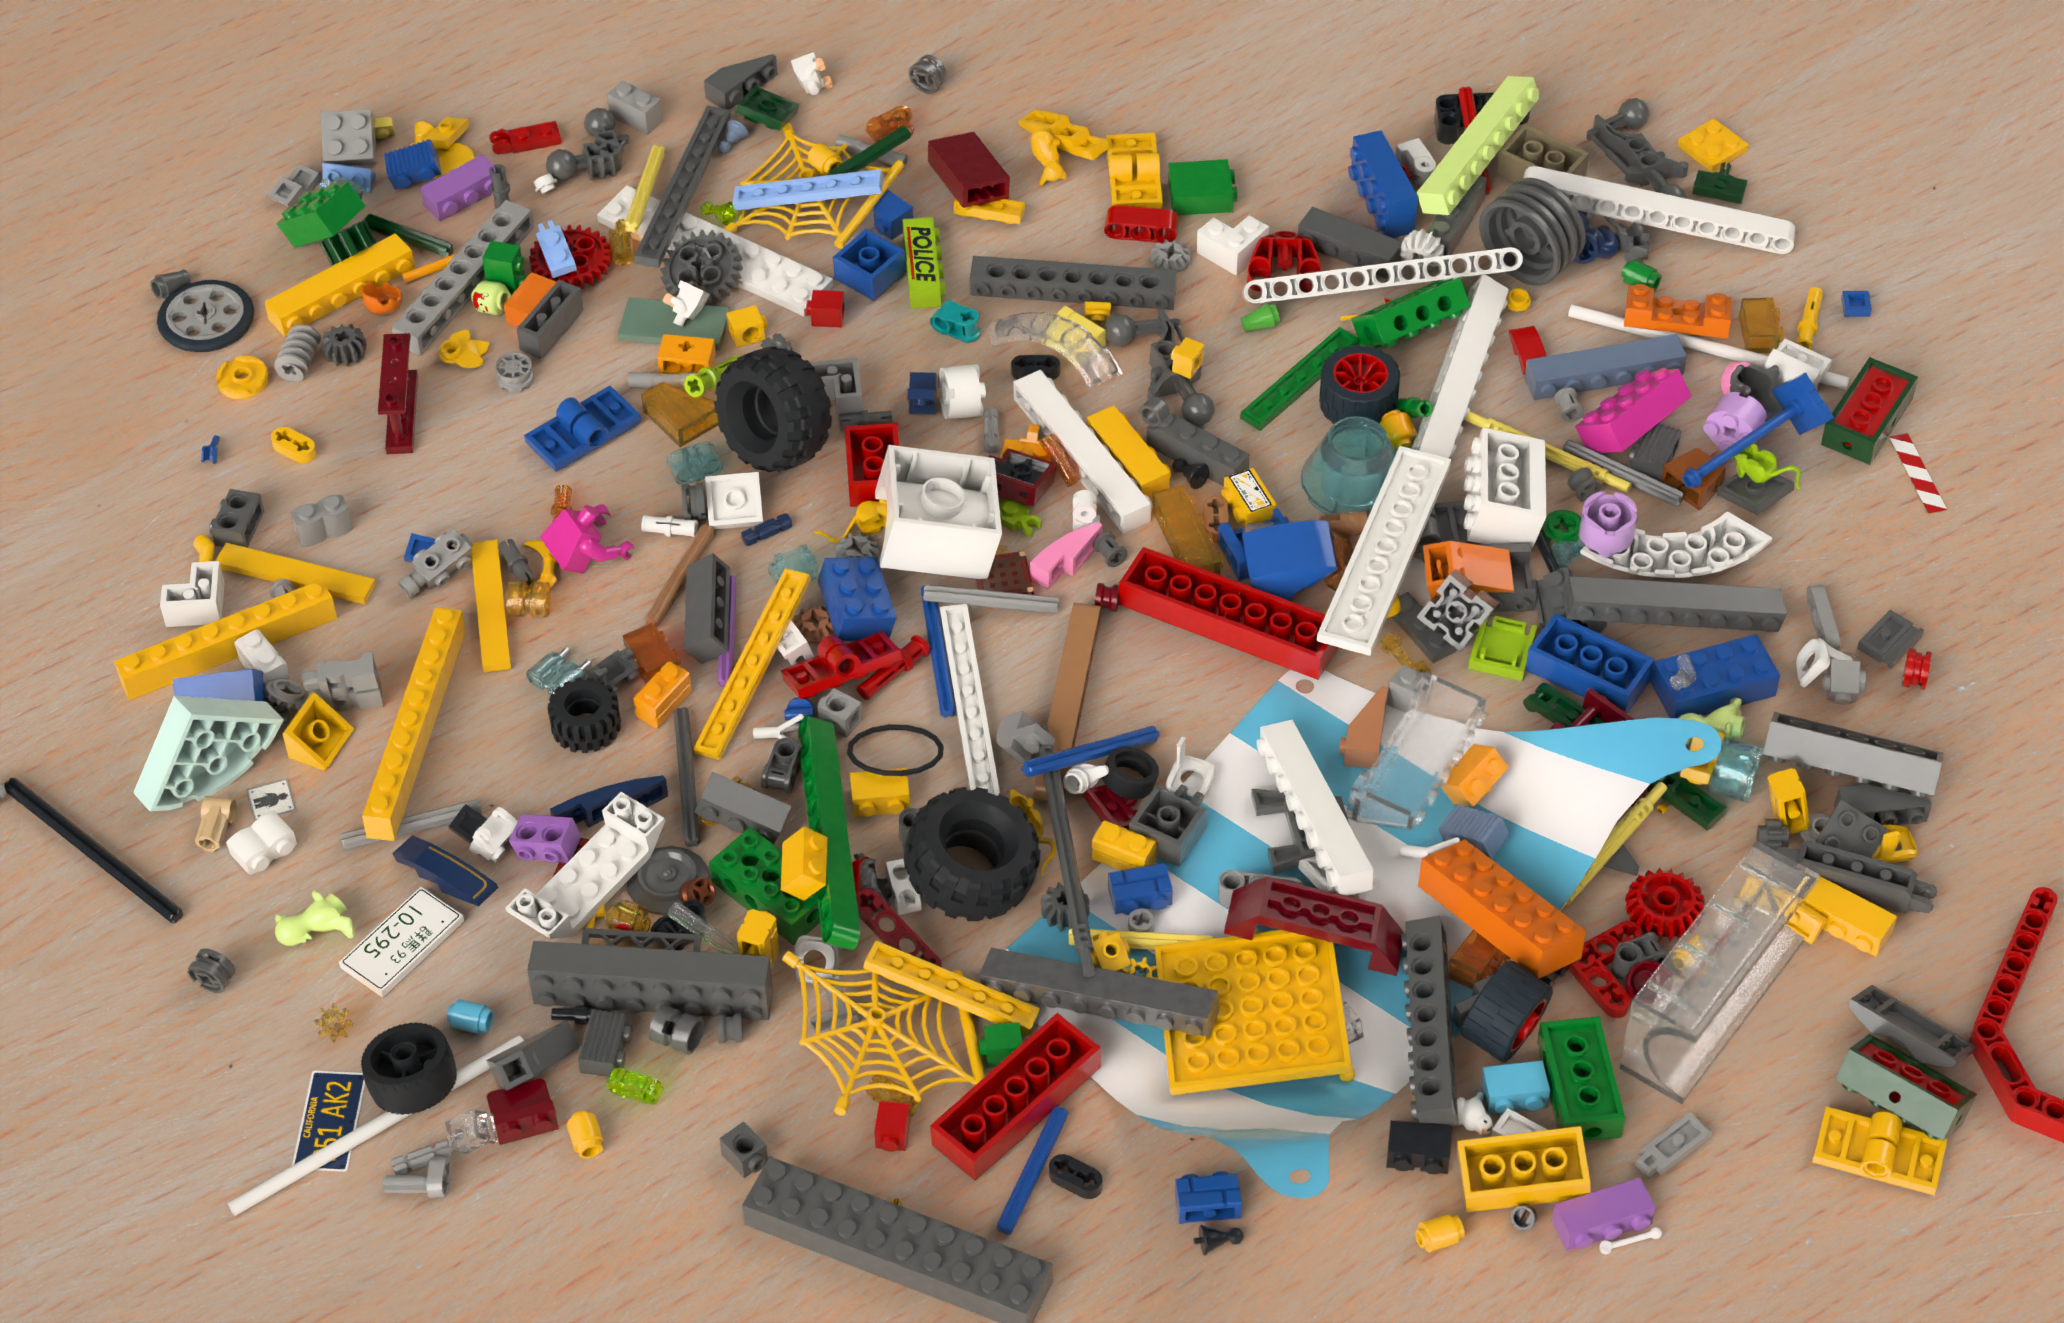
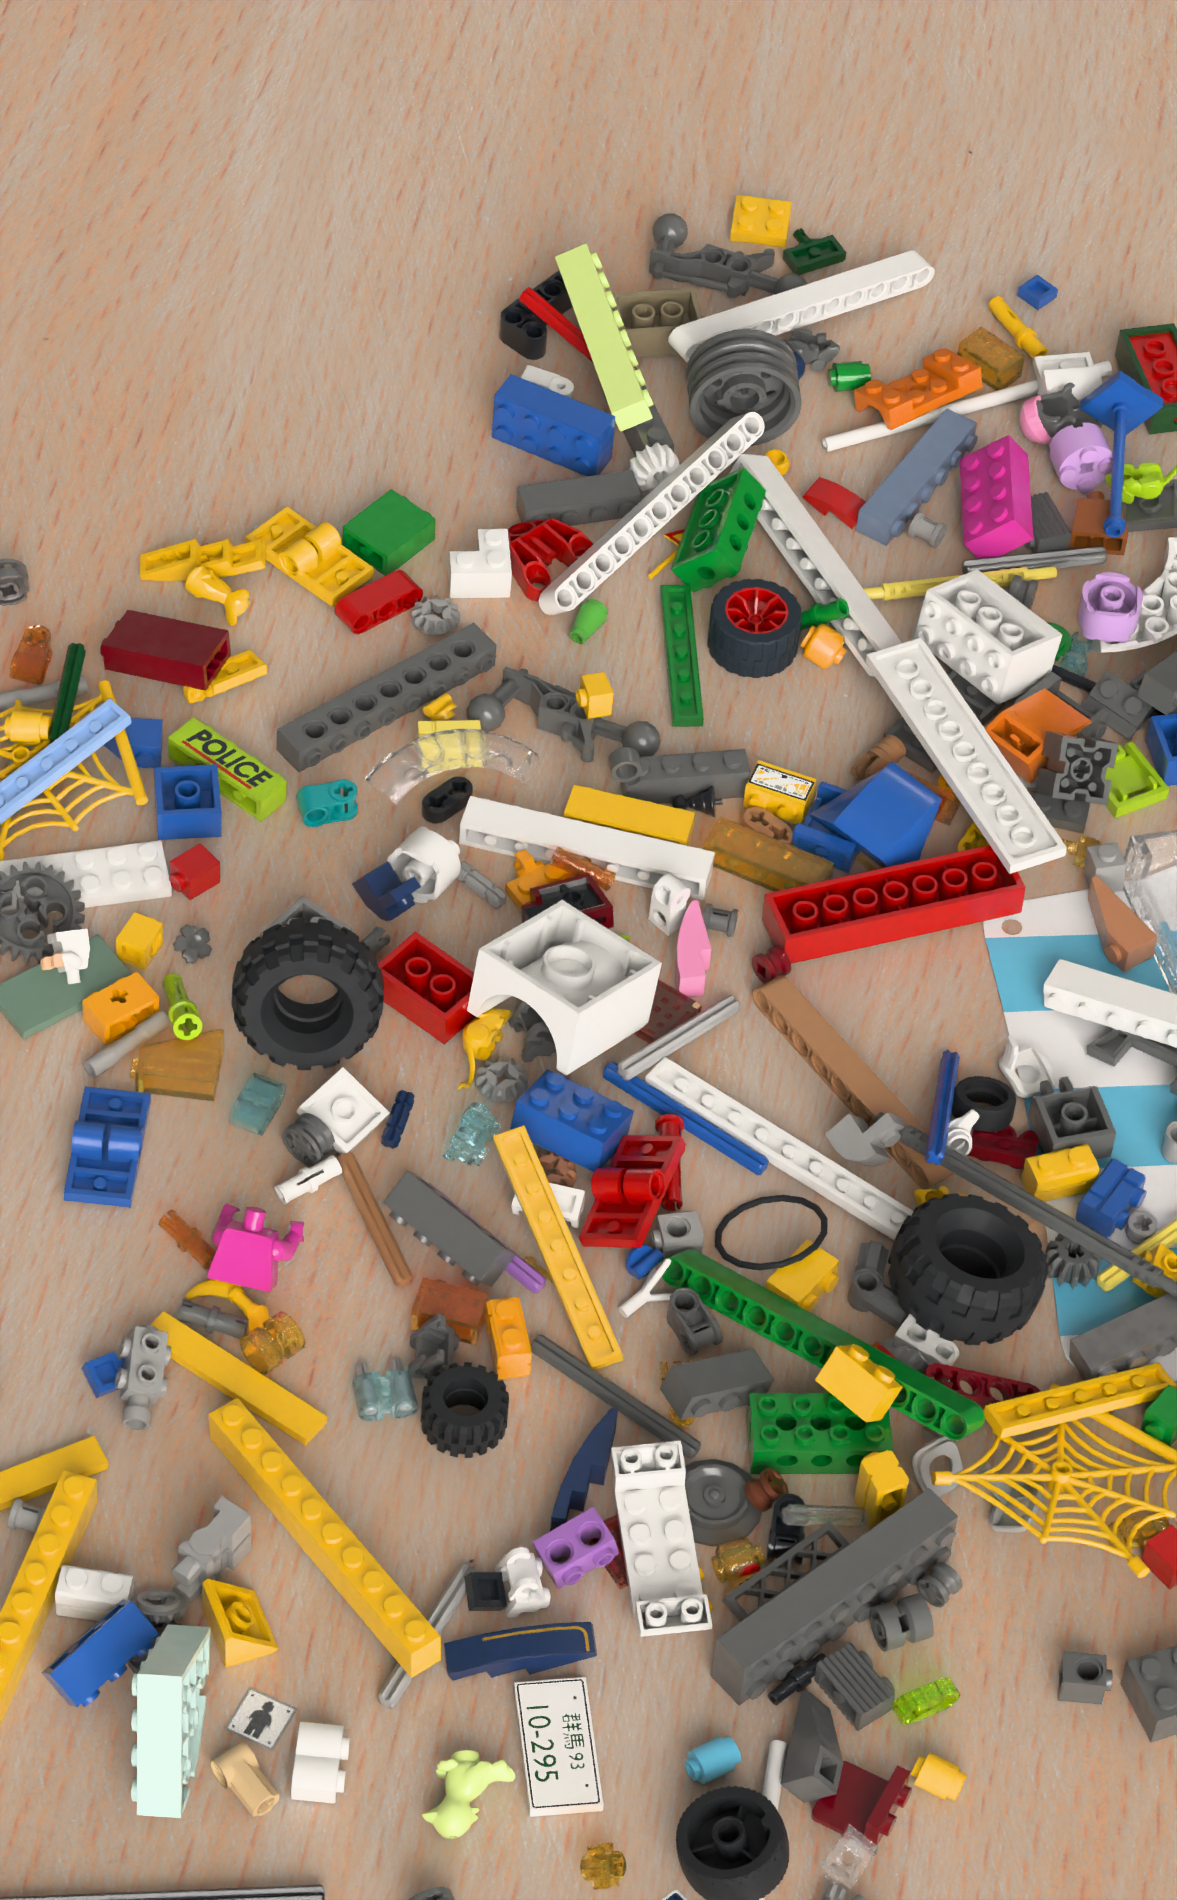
camera: 50 degrees left, 0 degrees up
clear light blue cone [1301,416,1397,515] -> none

